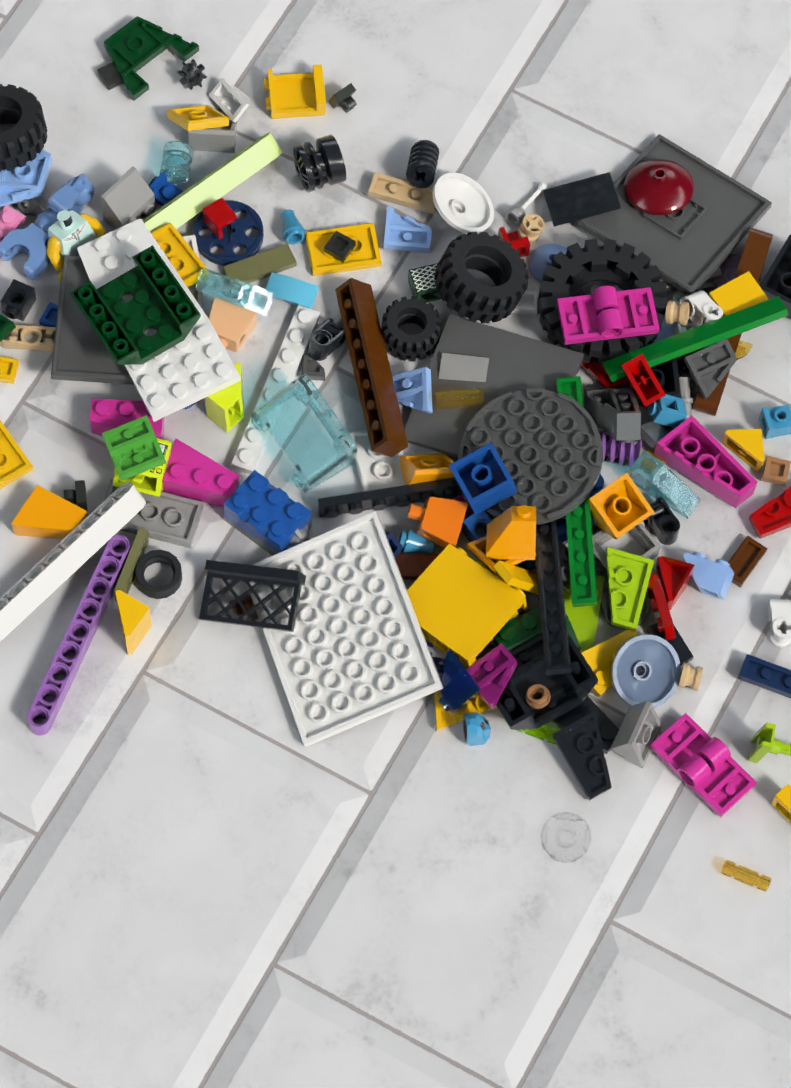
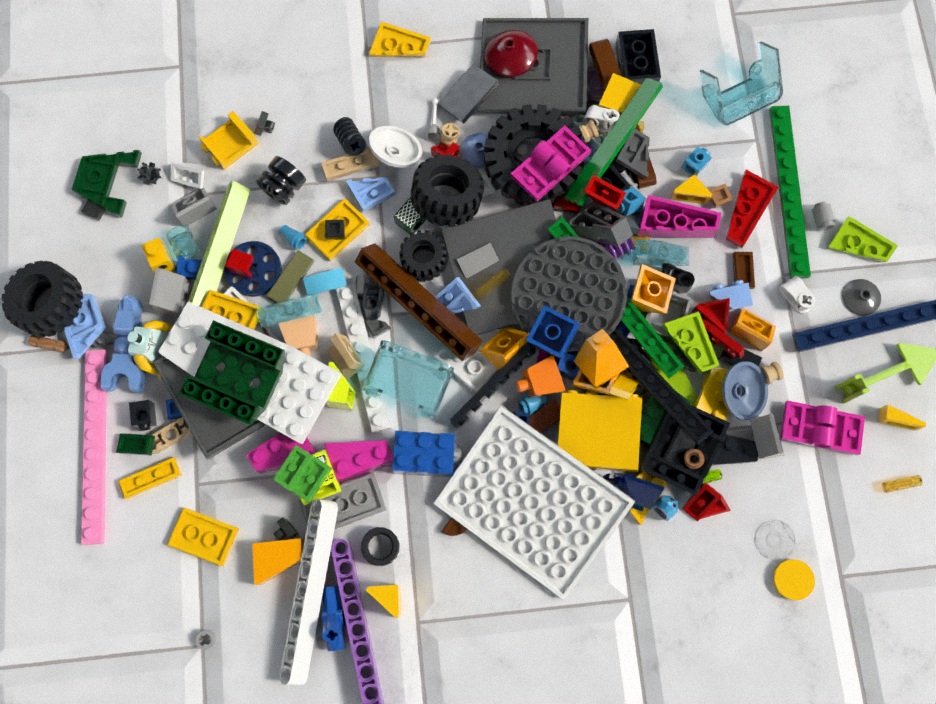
camera: 30 degrees left, 10 degrees up
olive tile [114,527,149,601] -> none
yellow tile [167,105,229,131] -> none
black fence [199,560,306,632] -> none
magenta wing [462,644,518,709] -> none
black wing [552,710,612,801] -> none
none -> yellow torso [142,238,177,274]
none -> blue piece [322,586,346,652]
none -> tan panel [328,333,365,379]
none -> dark grey tile [356,275,366,299]
none -> yellow wing [369,22,431,57]
none -> red slope [682,483,731,522]
none -> light orange slope [729,308,776,351]
none -> yellow tile [773,559,815,600]

